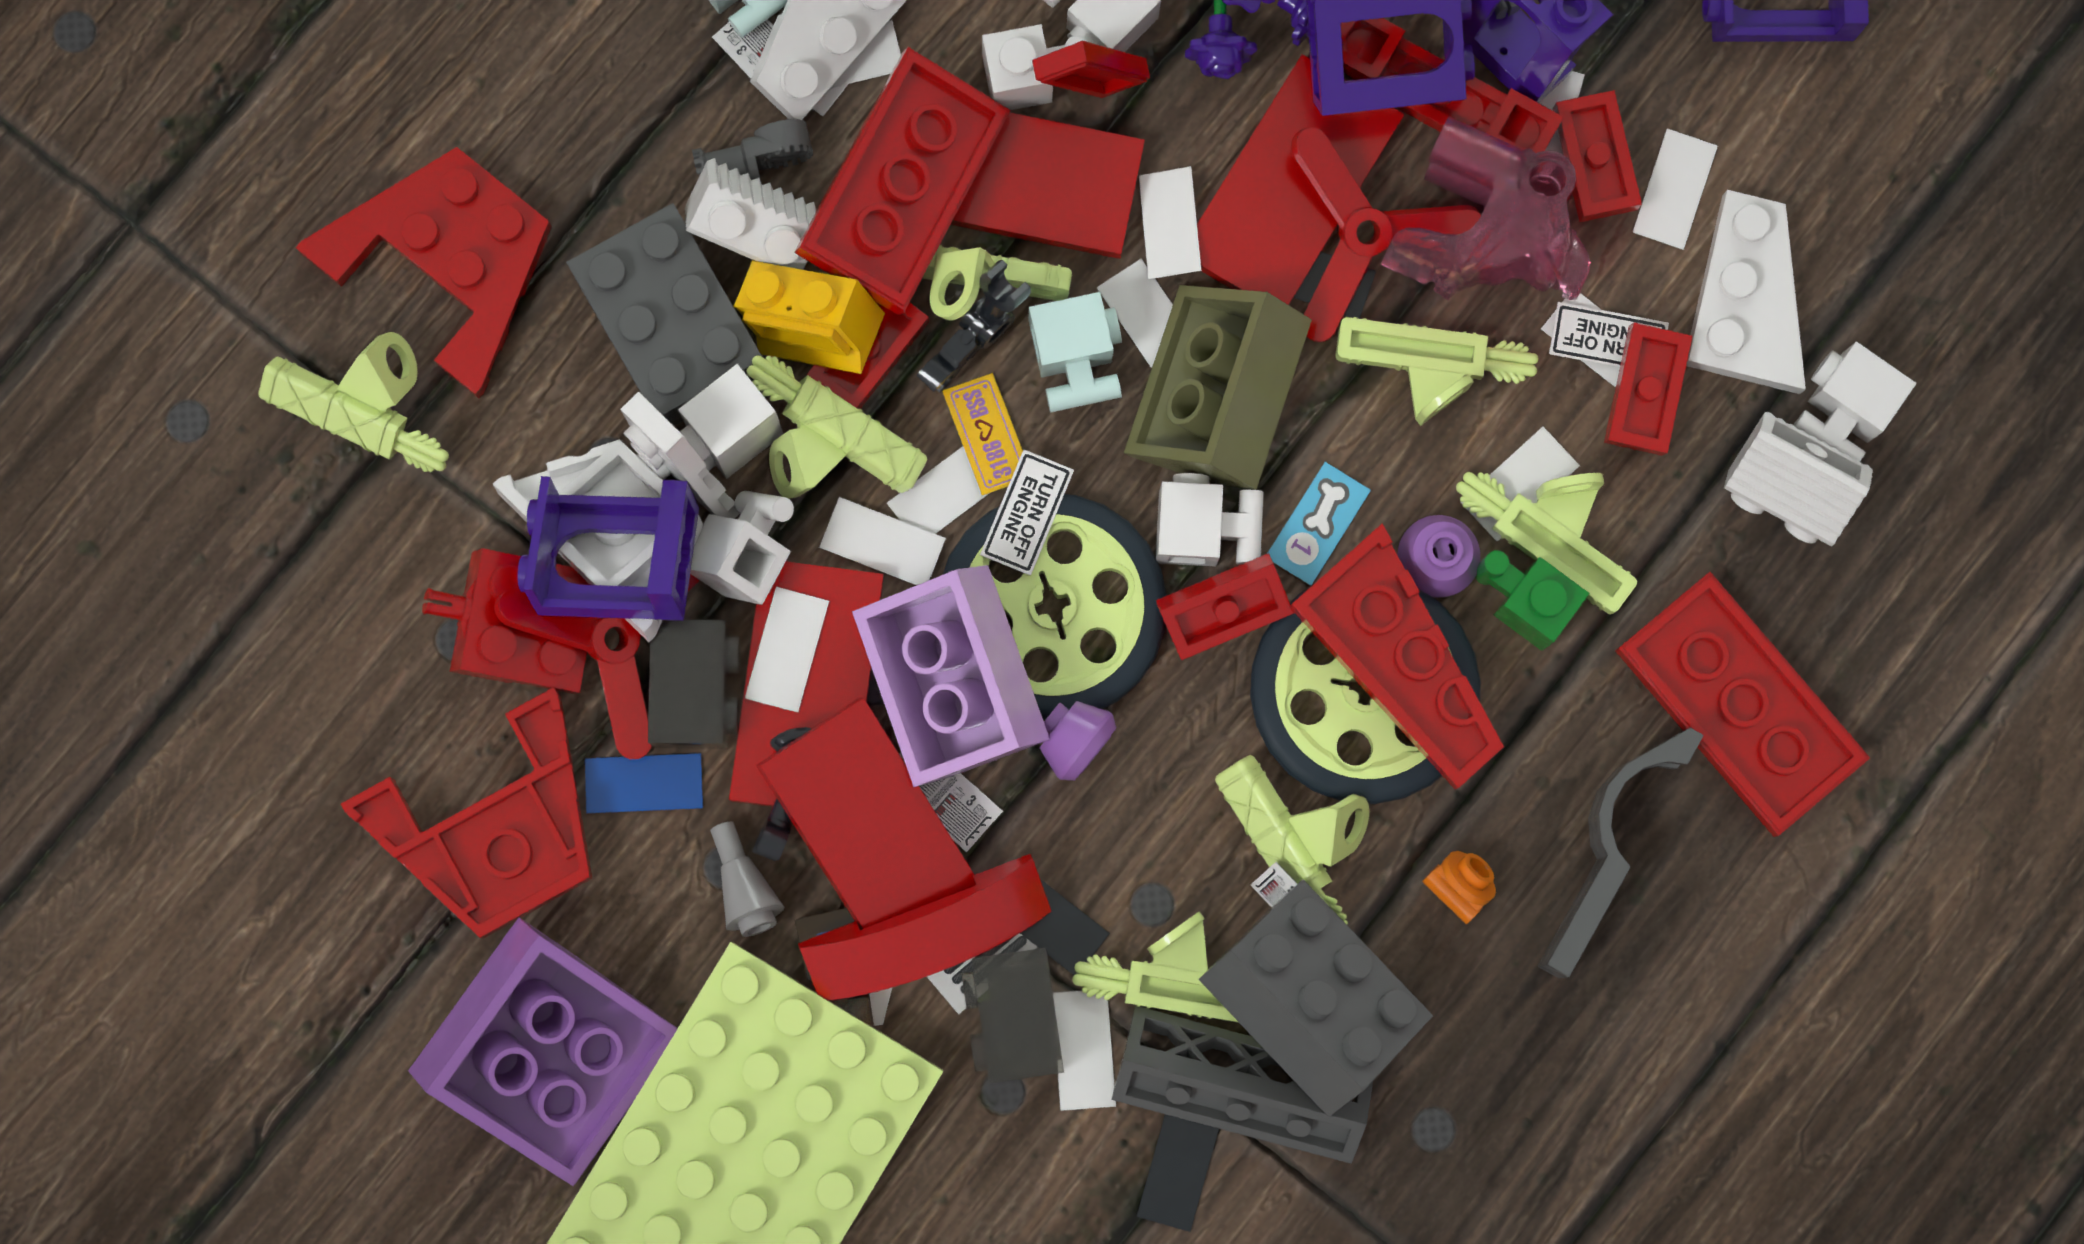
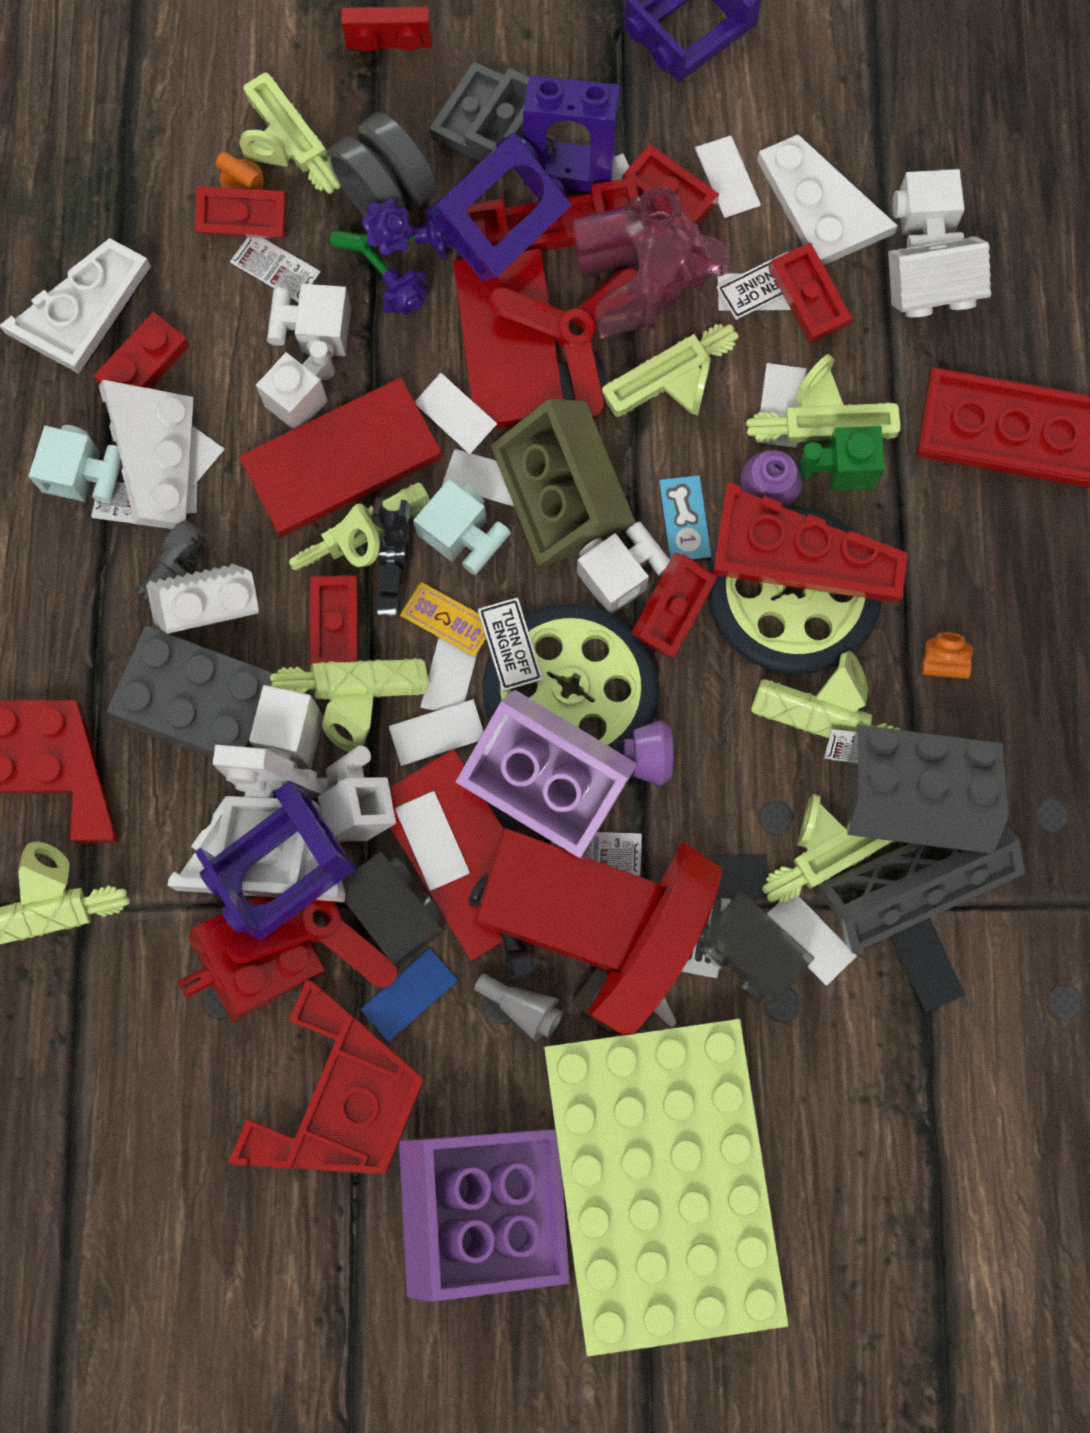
camera: 30 degrees left, 5 degrees down
yellow window [734,260,885,374] -> none
red tile [794,47,1011,315] -> none
red tile [1032,40,1150,98] -> none
dark grey piece [1538,728,1704,979] -> none

